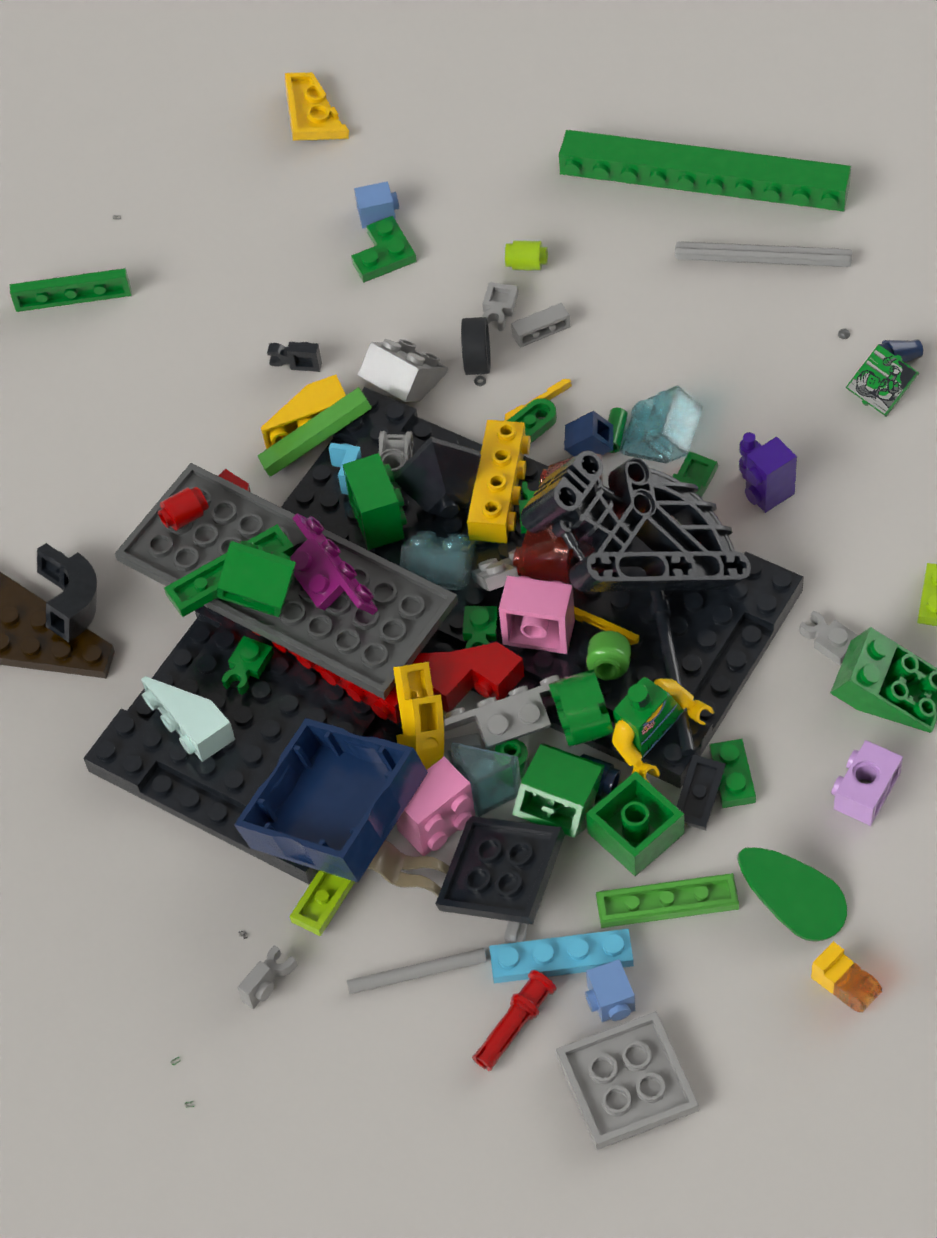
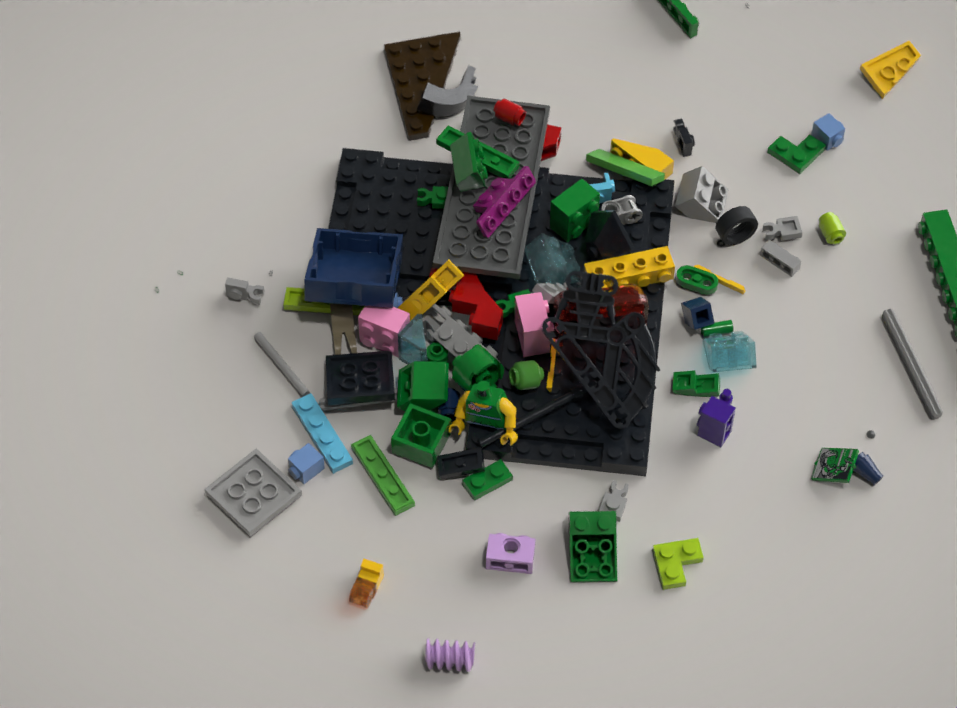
camera: 60 degrees right, 0 degrees up
light aqua slope [141,676,235,762] -> none
red pin [472,970,557,1071] -> none
green shield [737,847,847,942] -> none

